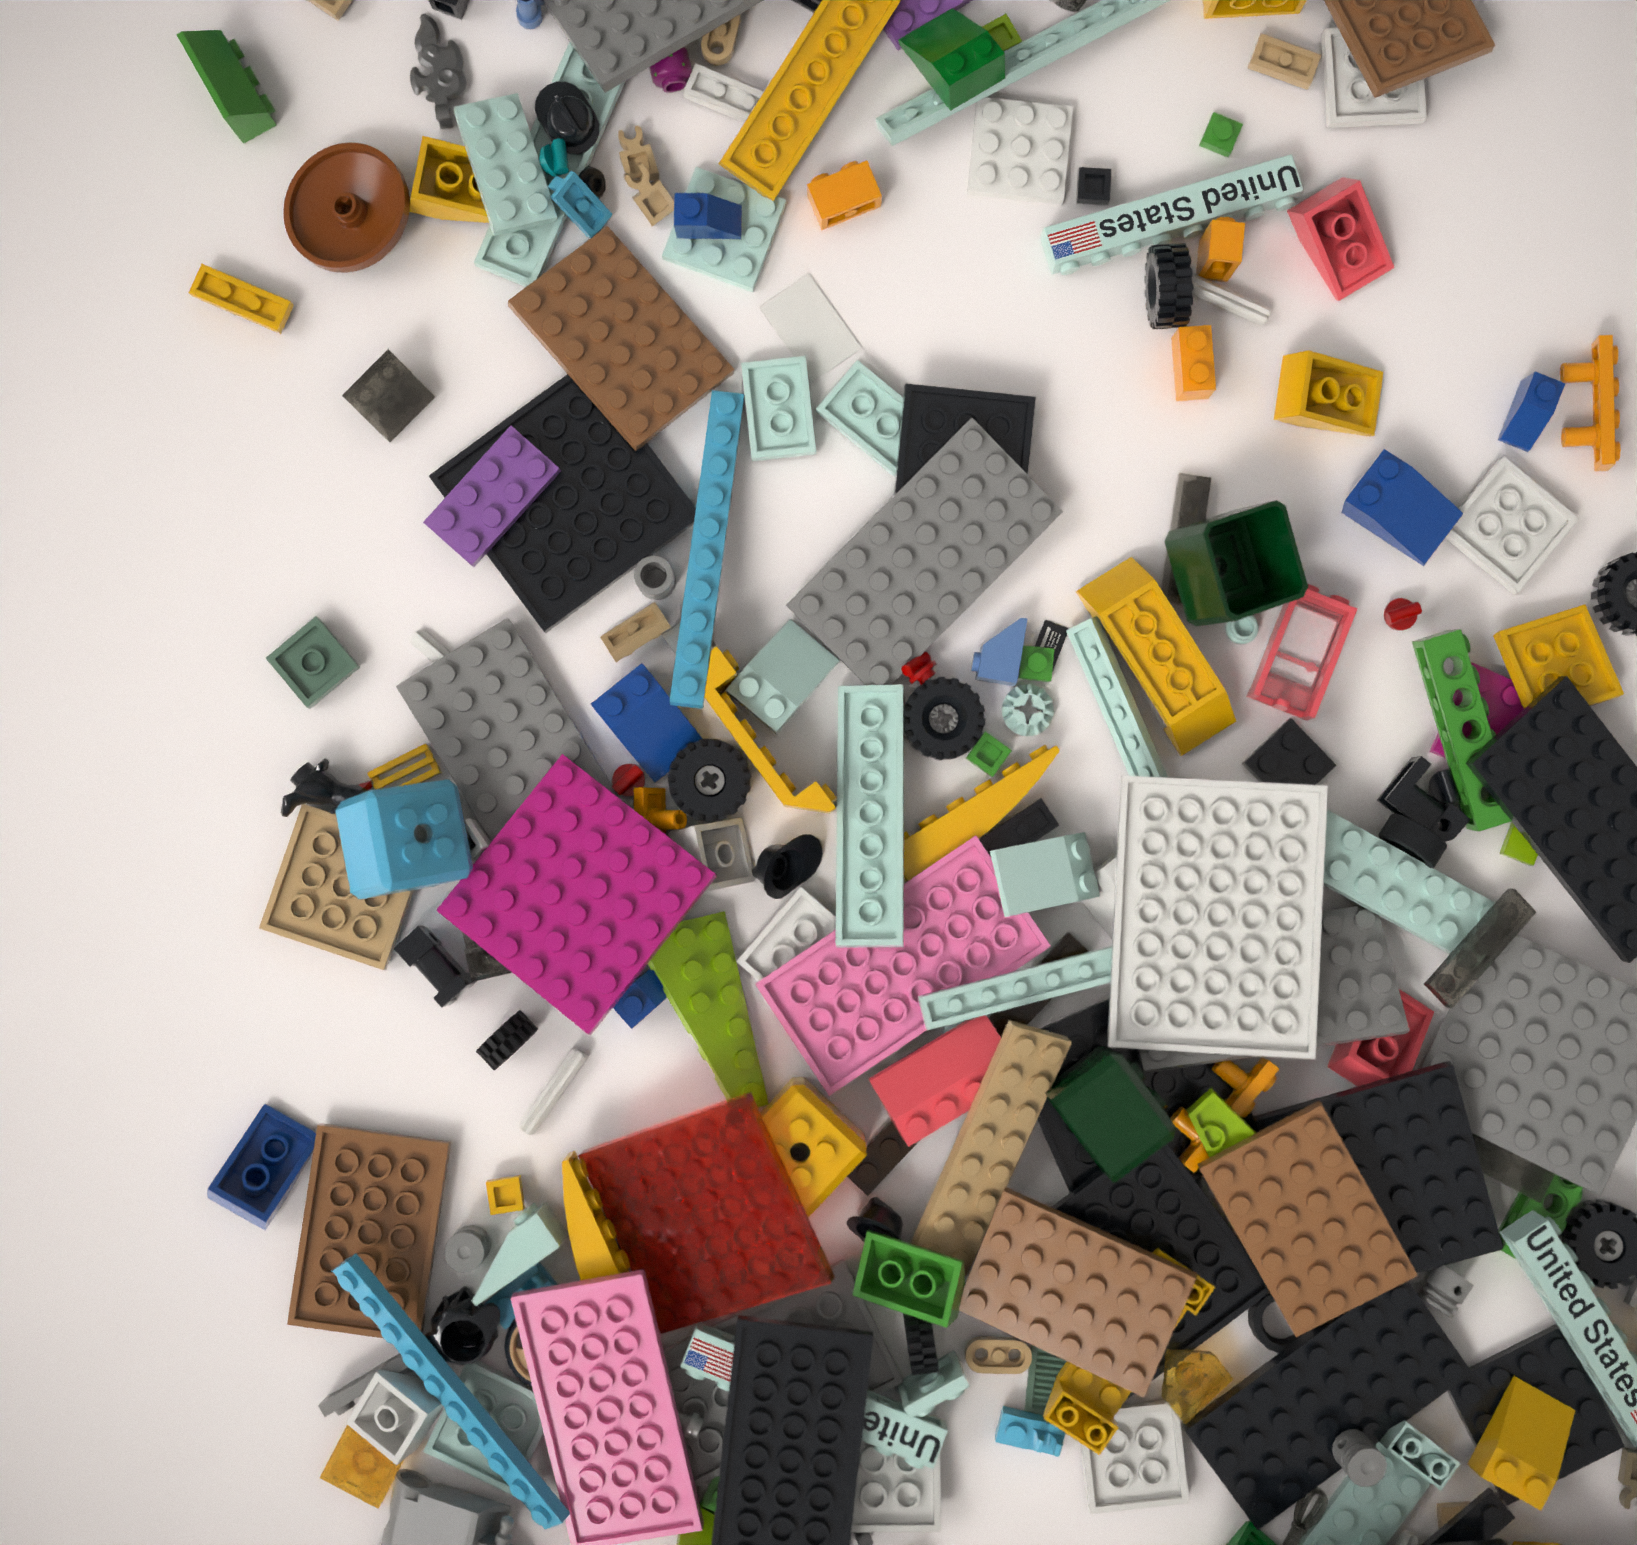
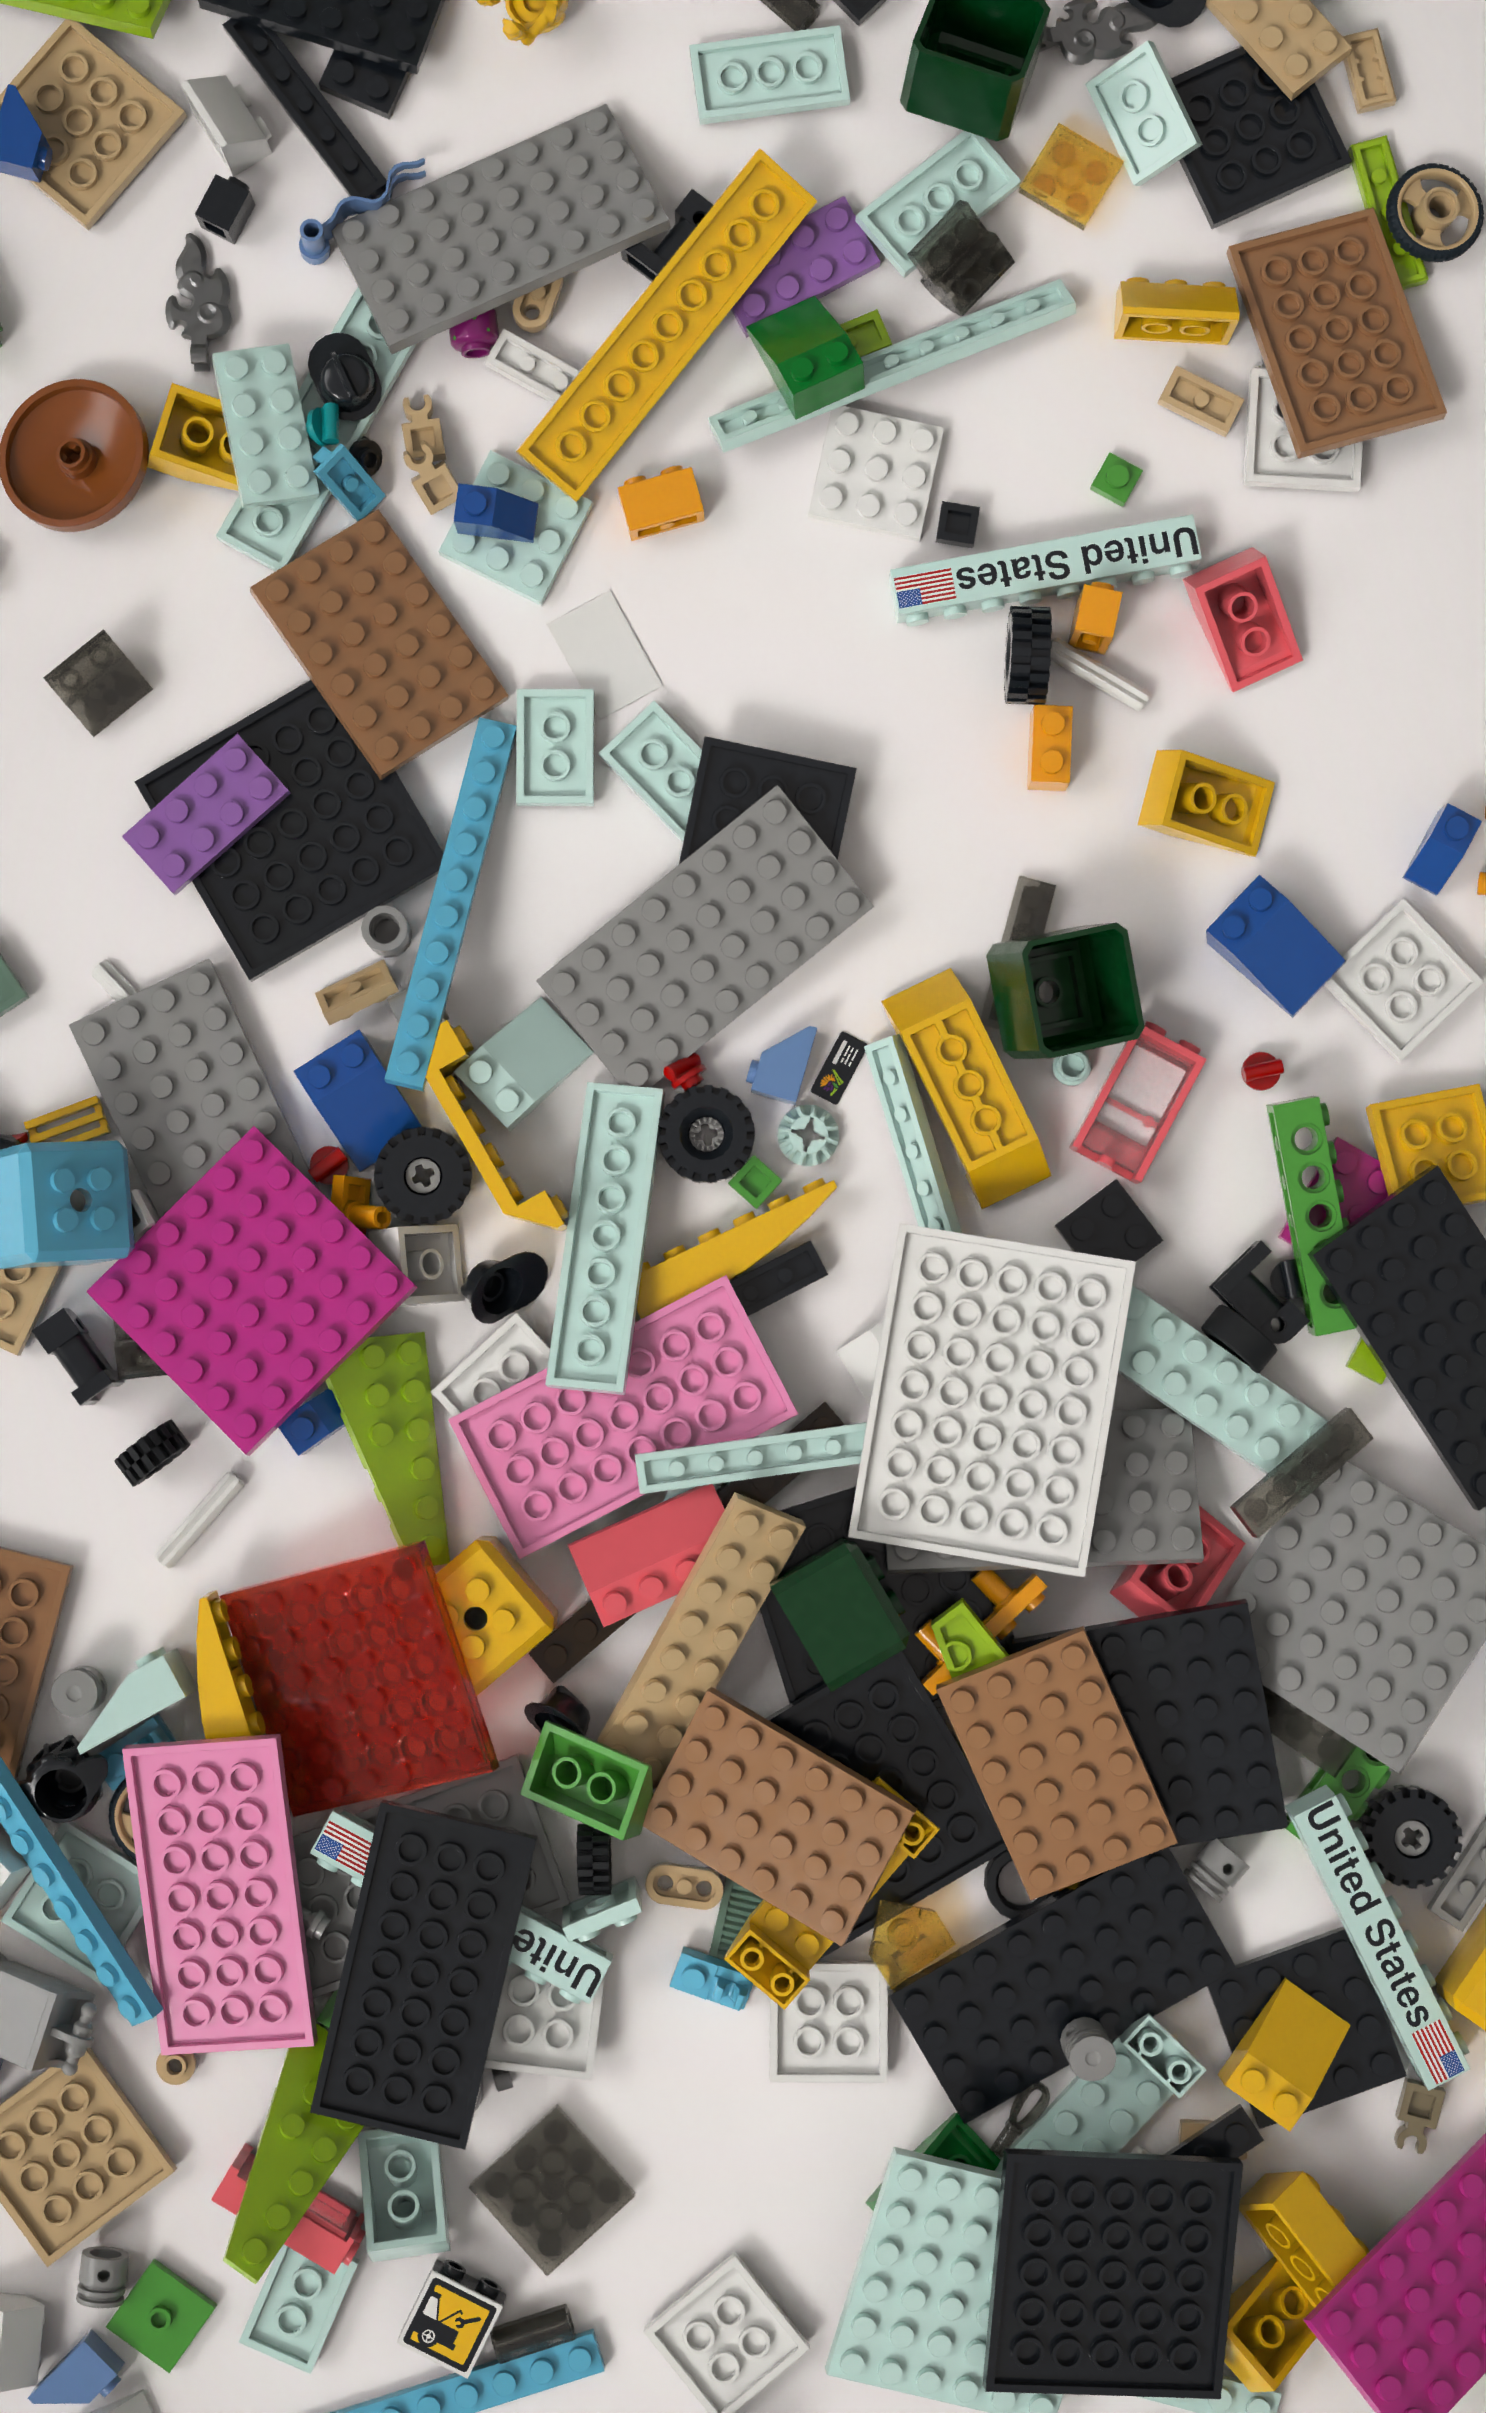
camera: 10 degrees right, 0 degrees up
yellow plate [486,1175,525,1215] -> none
light aqua slope [990,832,1100,917] -> none
bright green plate [1018,645,1055,682] -> none

